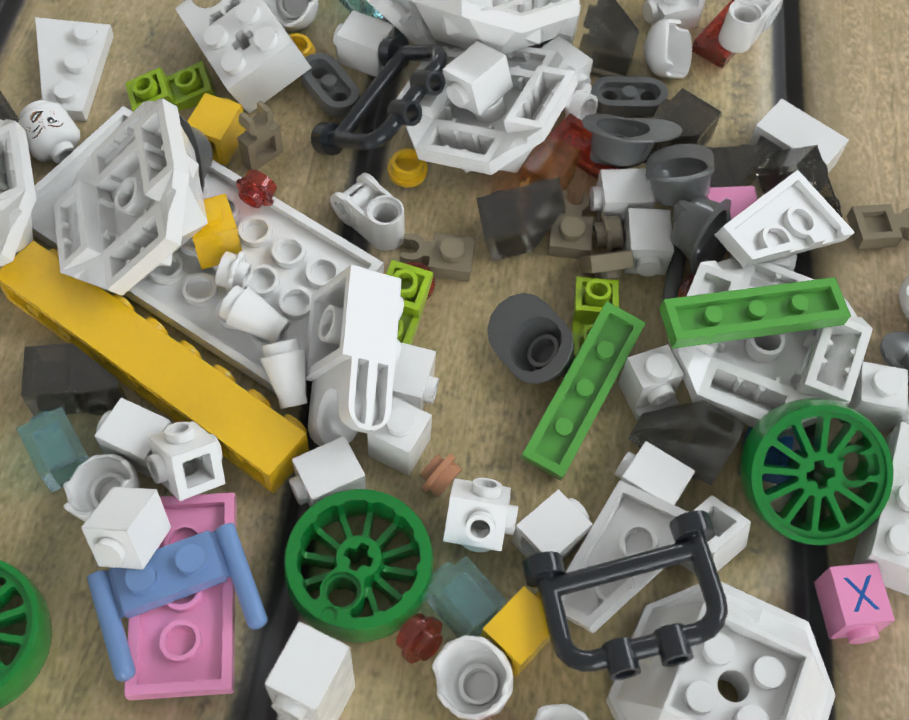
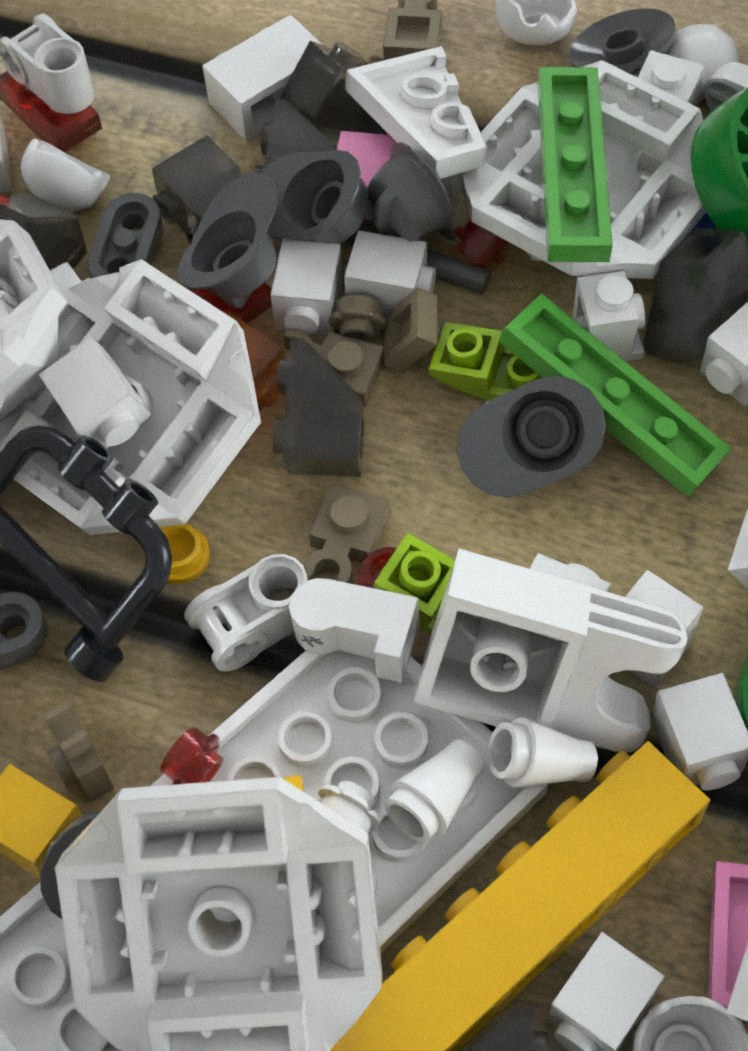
camera: 70 degrees left, 0 degrees up
white brick [147,421,225,501] -> none
nougat plate [419,453,462,498] -> none
none -> white leg [289,578,420,683]

